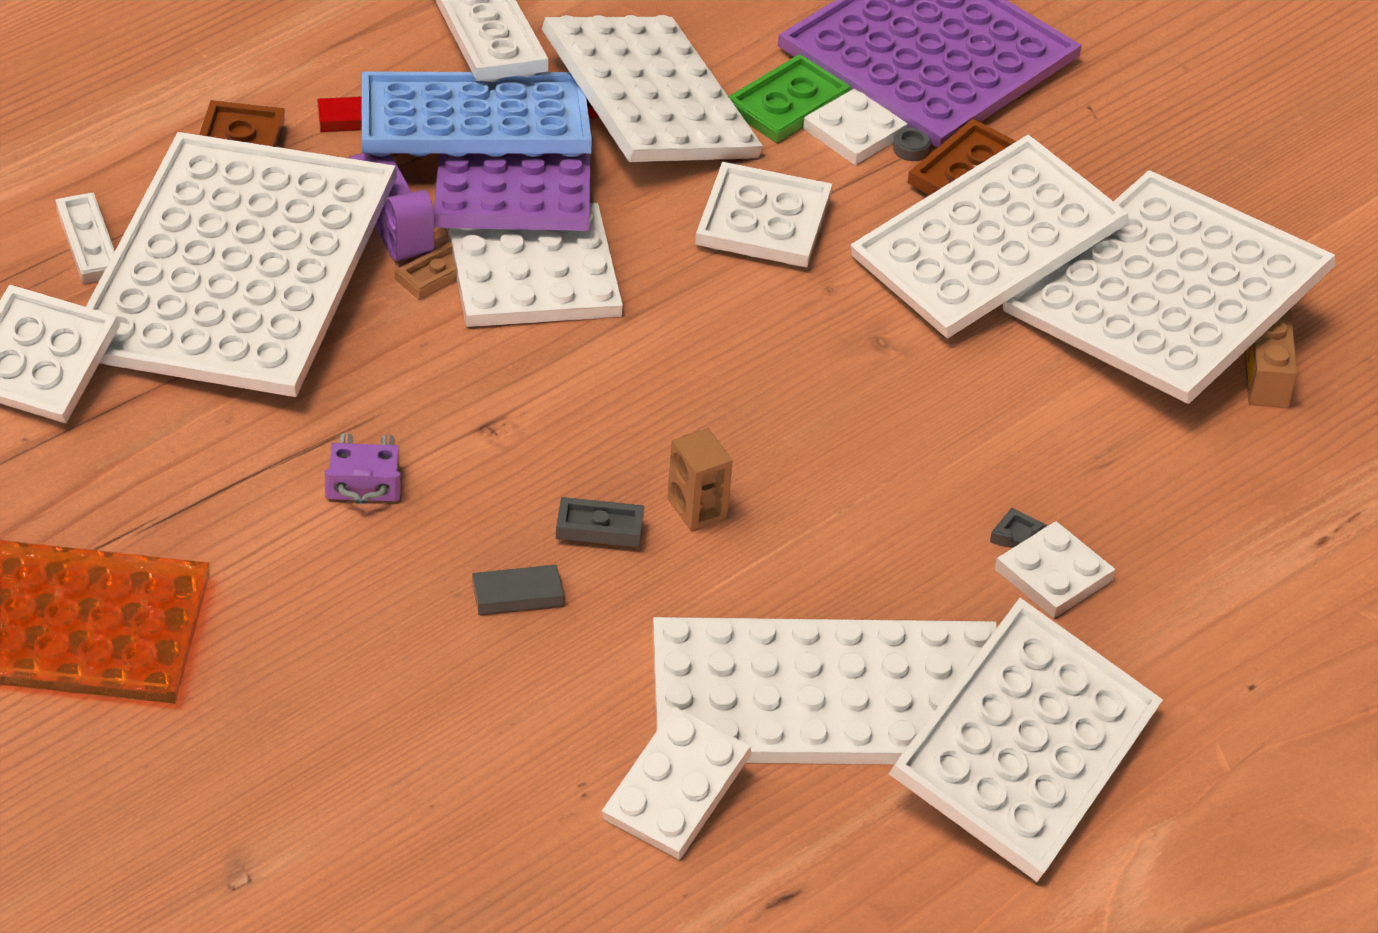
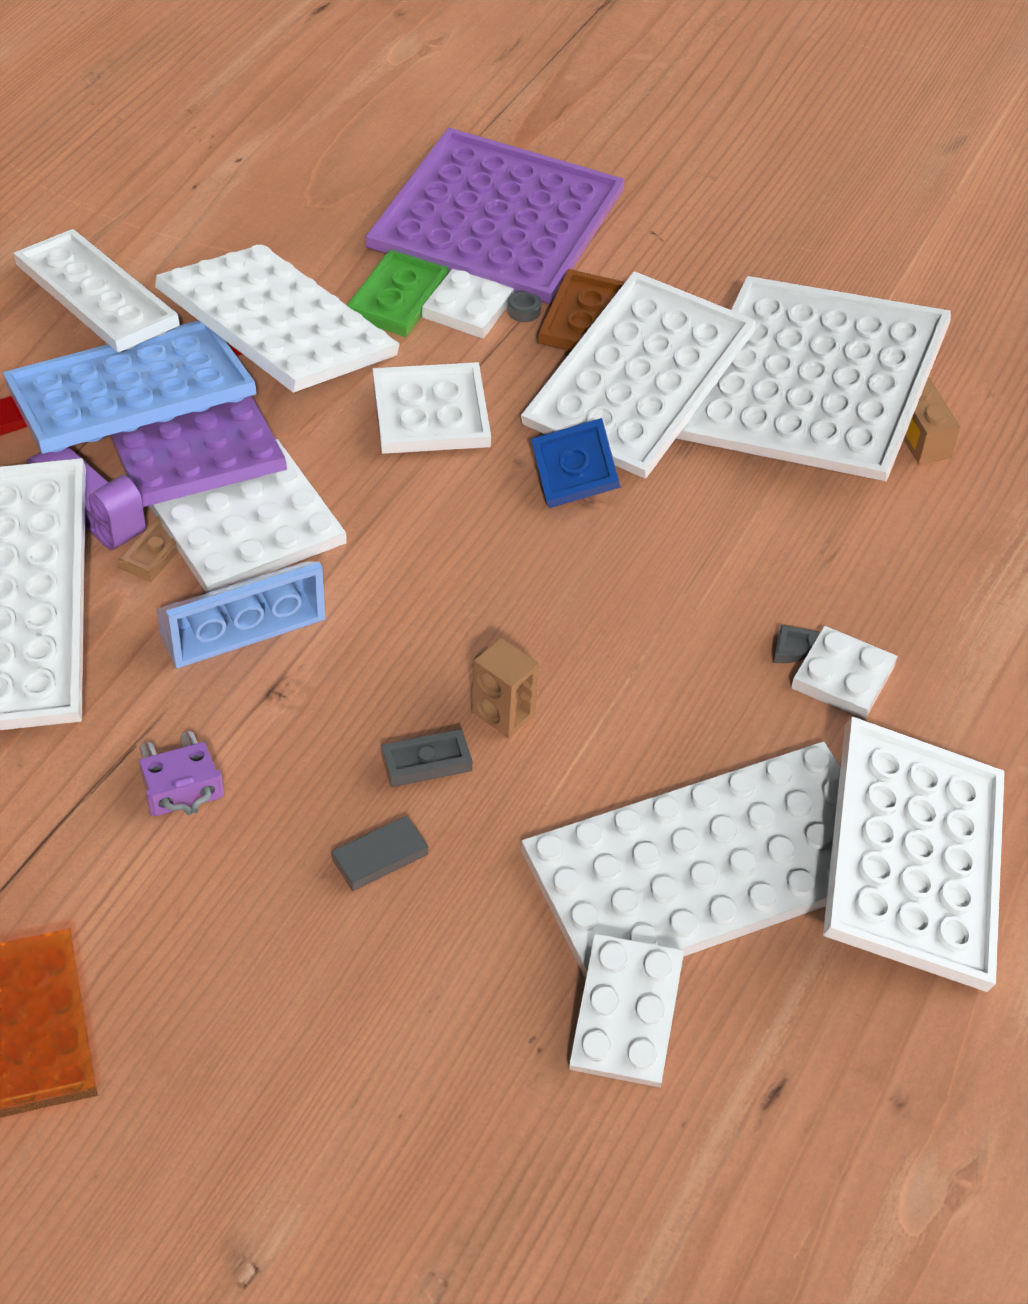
camera: 20 degrees left, 5 degrees up
none -> light blue slope [156,561,325,669]
none -> blue plate [531,418,621,508]

